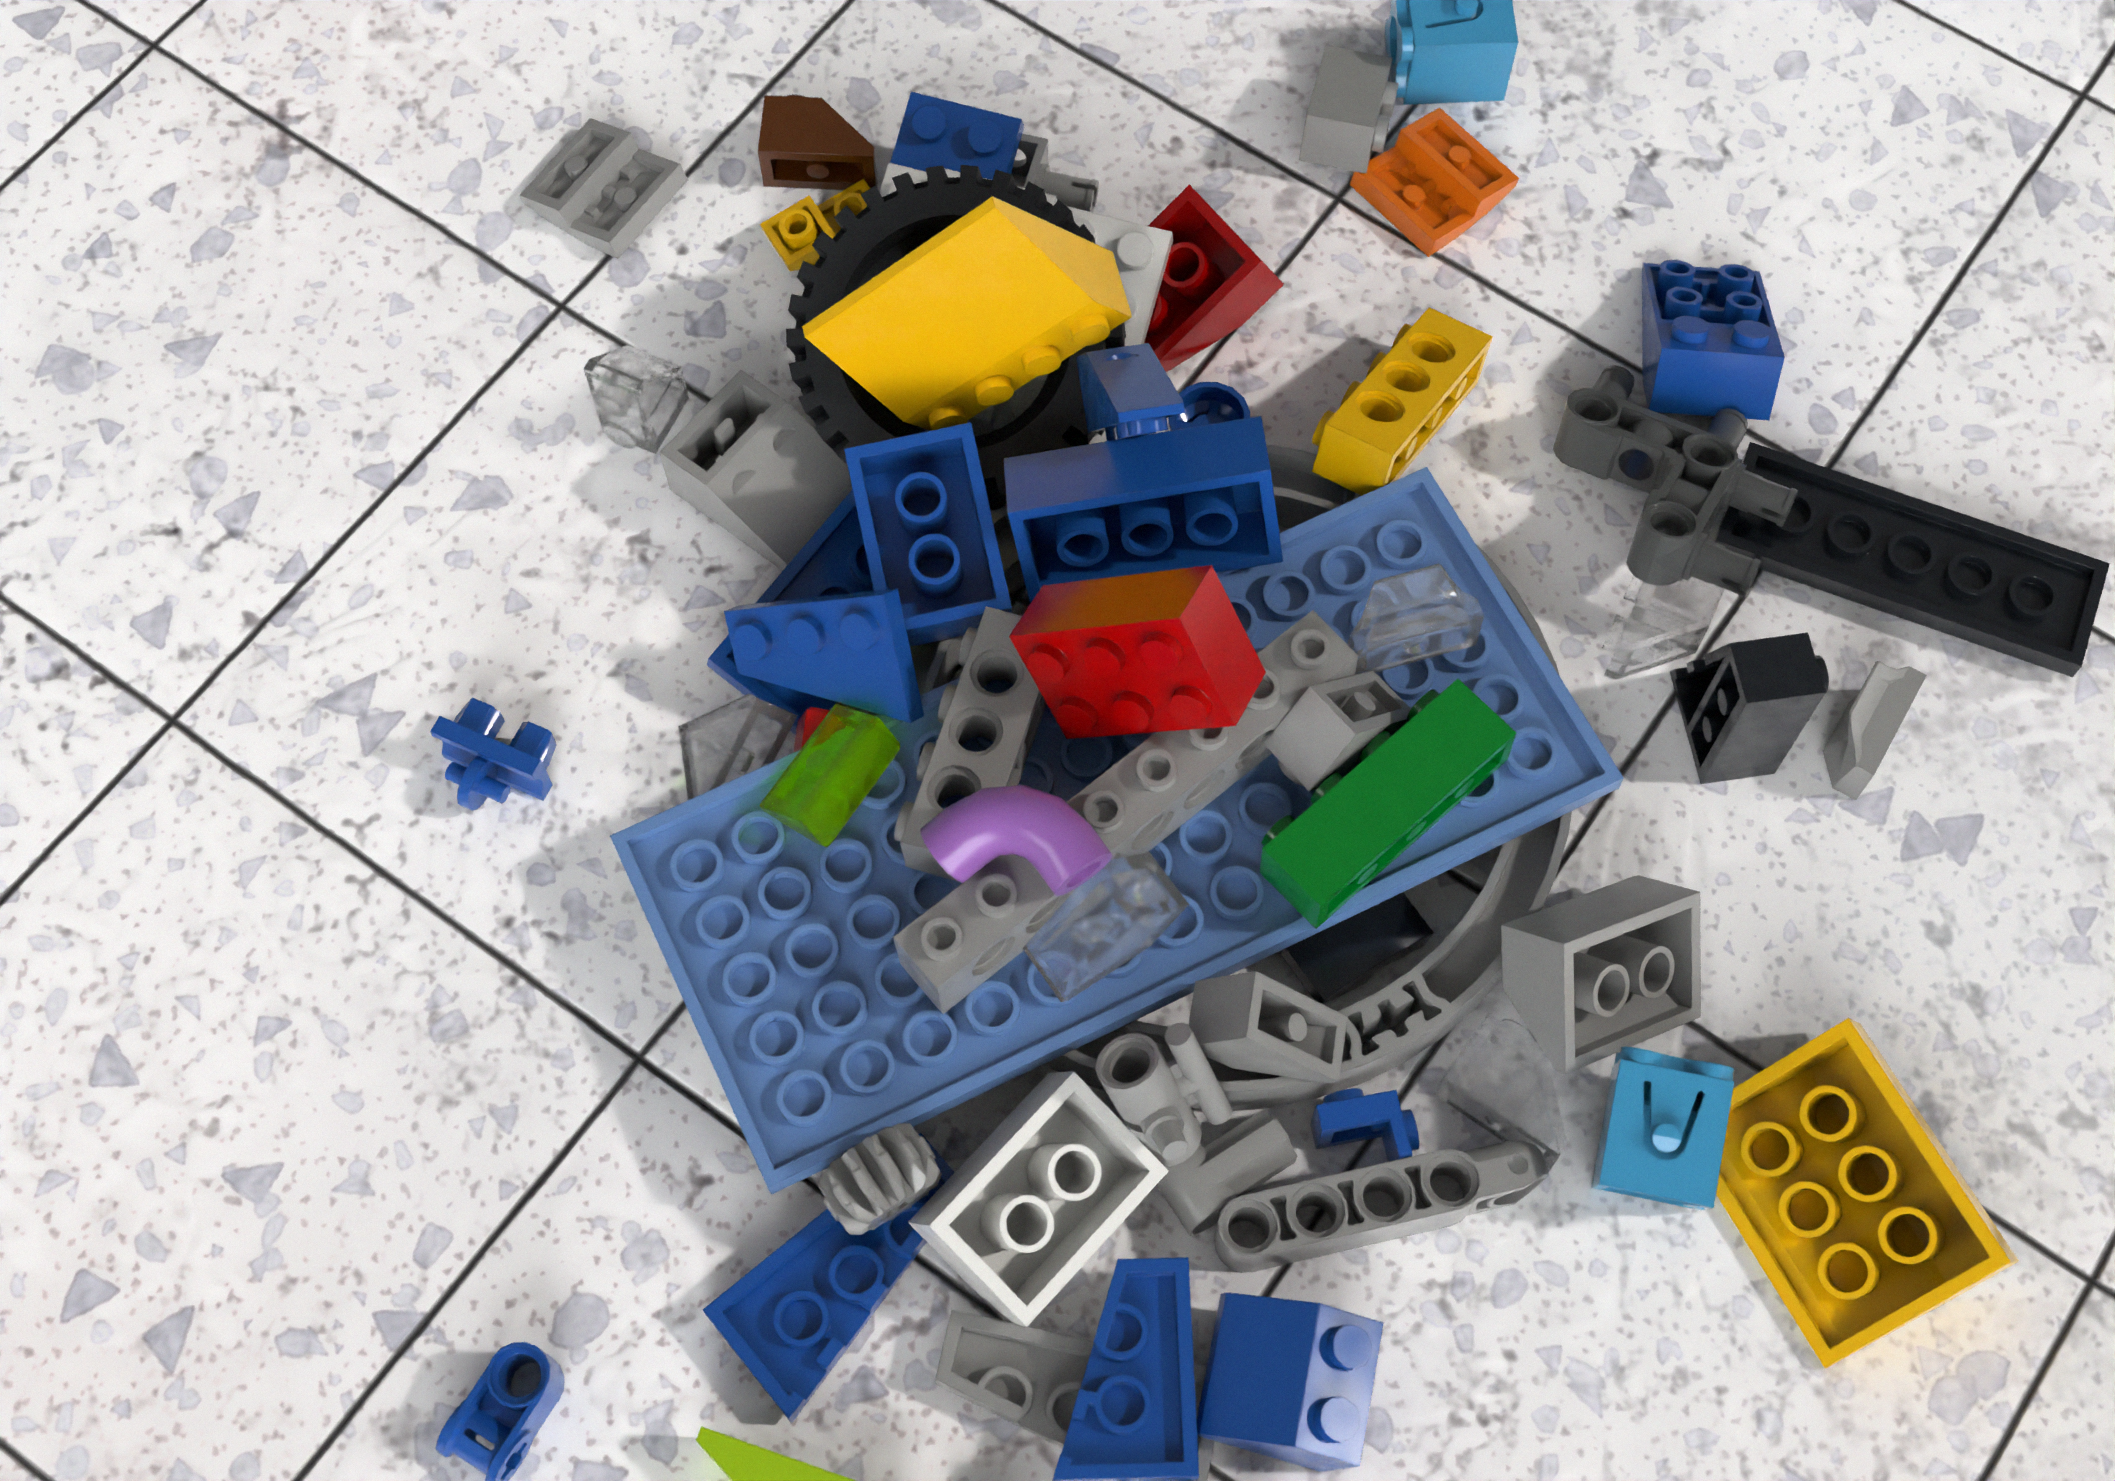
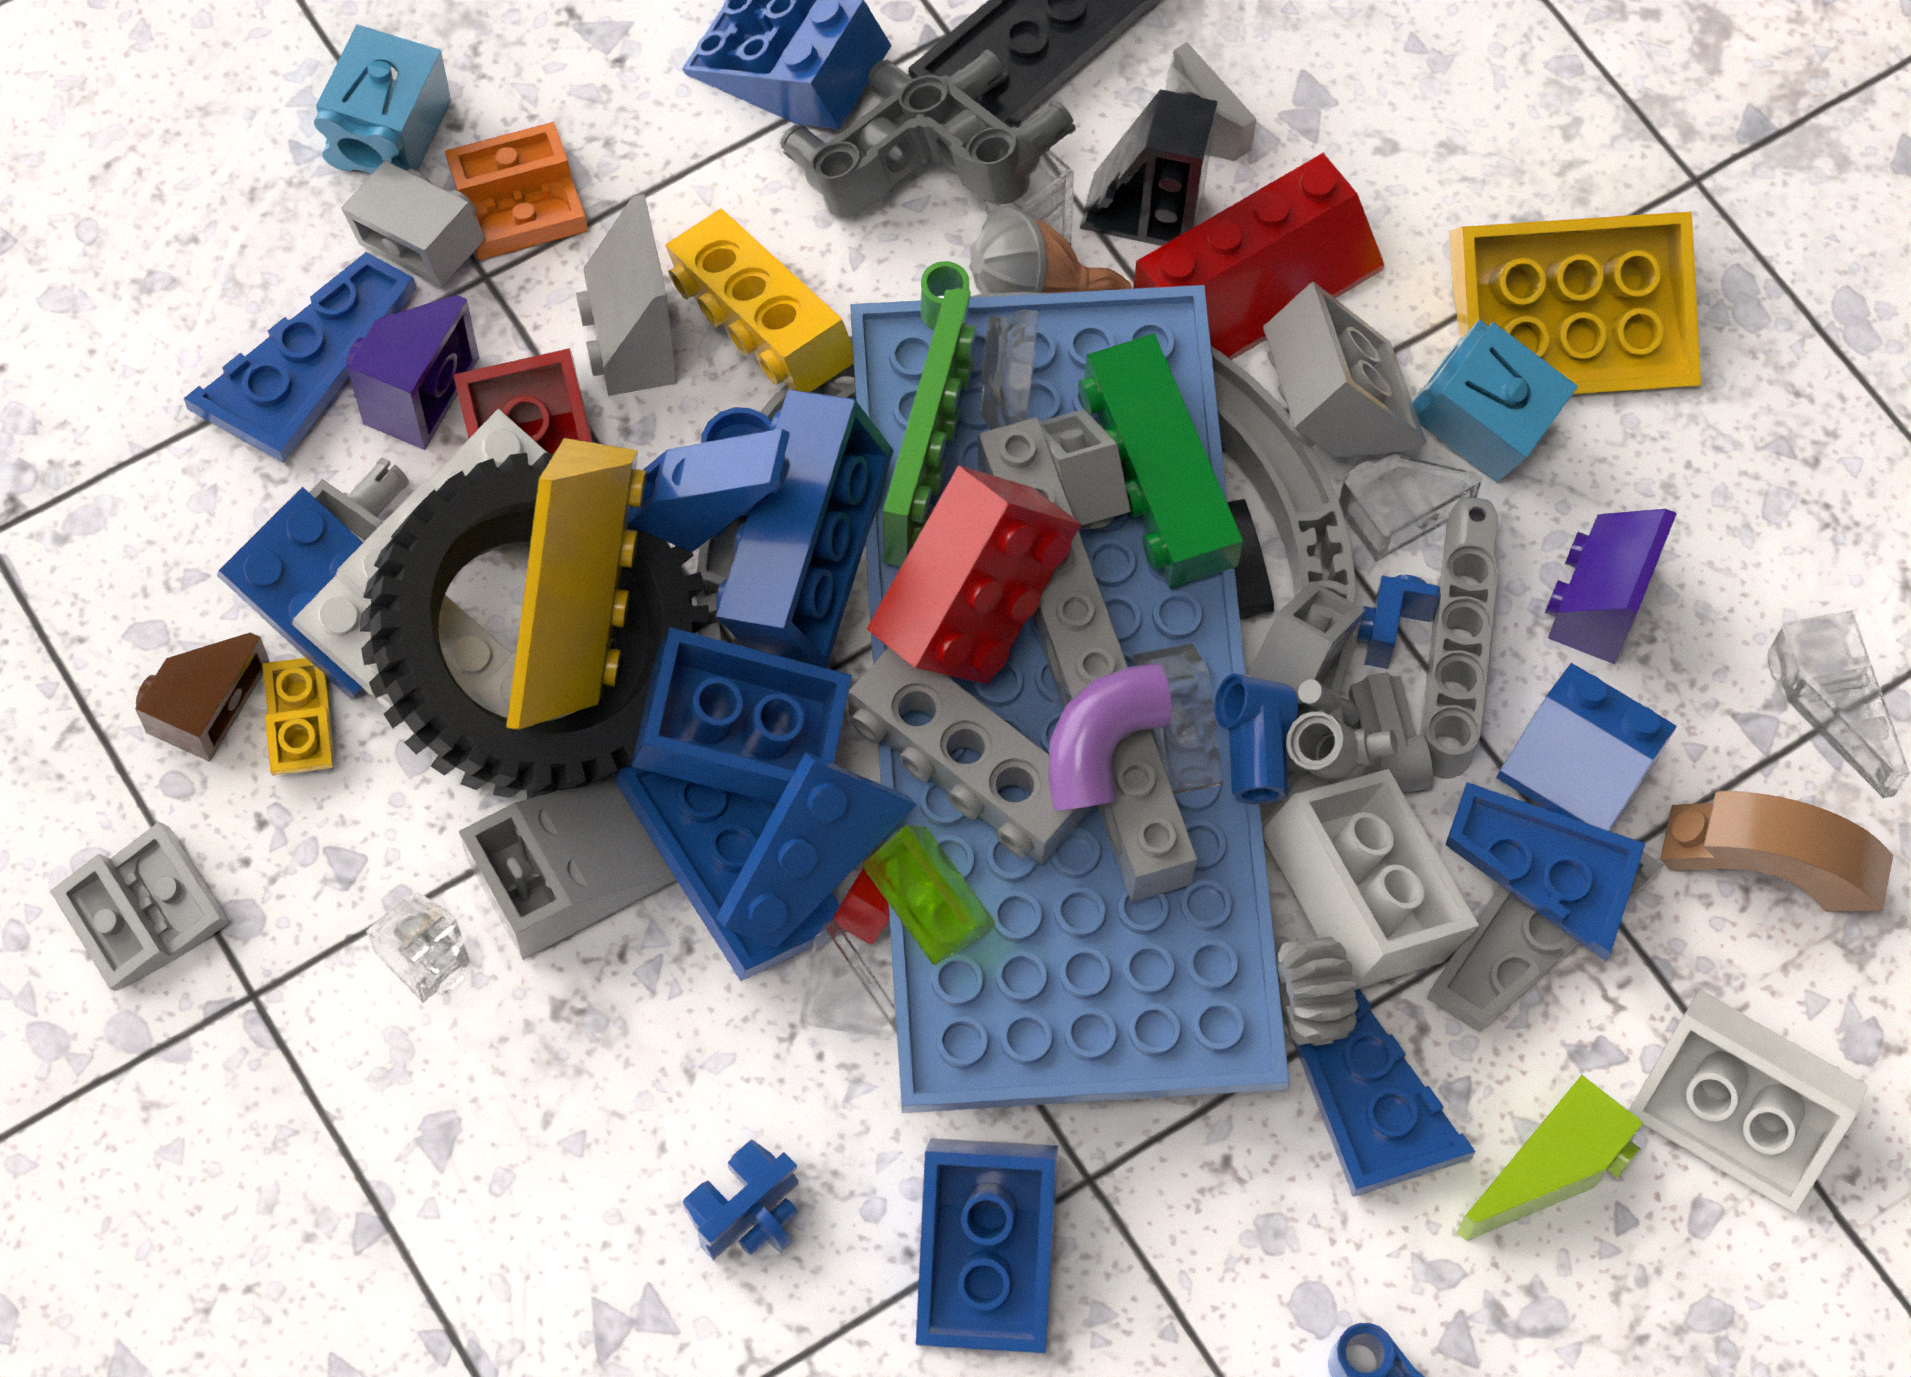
camera: 70 degrees left, 0 degrees up
none -> blue wing [183,252,416,463]
none -> dark purple slope [346,295,479,450]
none -> light grey slope [576,193,677,396]
none -> bright green hinge [883,261,976,567]
none -> blue slope [915,1138,1058,1353]
none -> light grey piece [969,206,1132,294]
none -> red slope [1133,152,1385,360]
none -> blue piece [1214,673,1298,804]
none -> dark purple slope [1545,509,1677,665]

